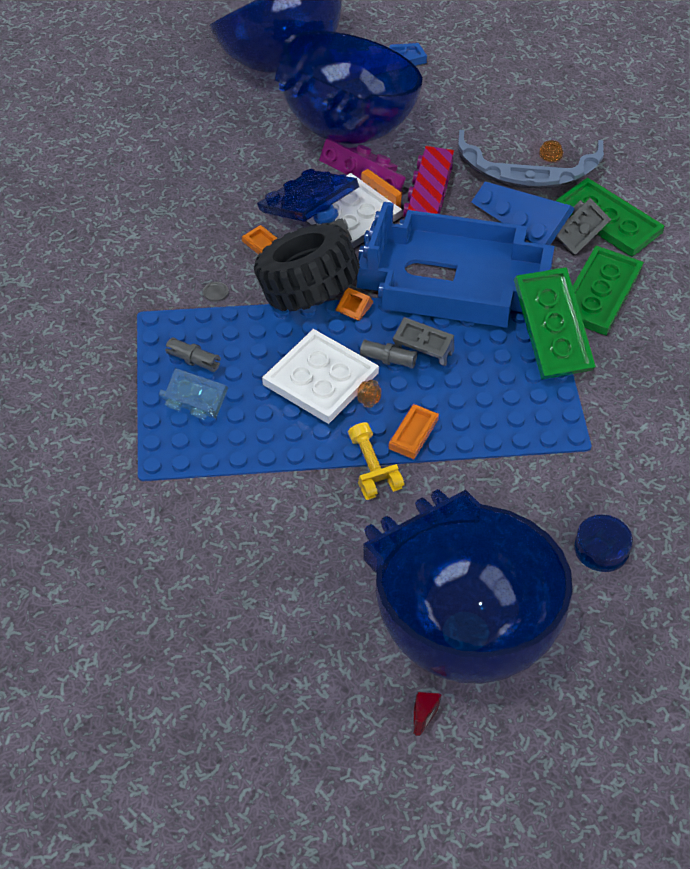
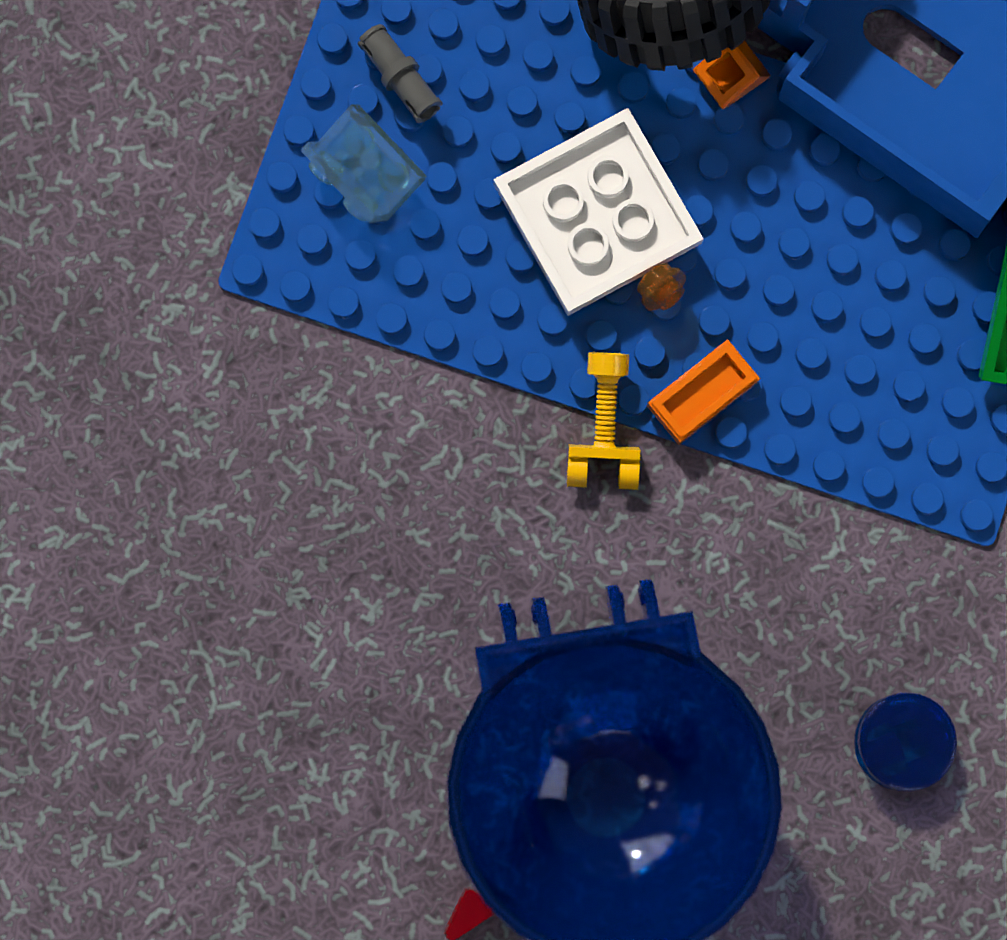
camera: 25 degrees right, 30 degrees up
dark grey pin [360,339,417,369] -> none
dark grey hinge [393,317,454,366] -> none

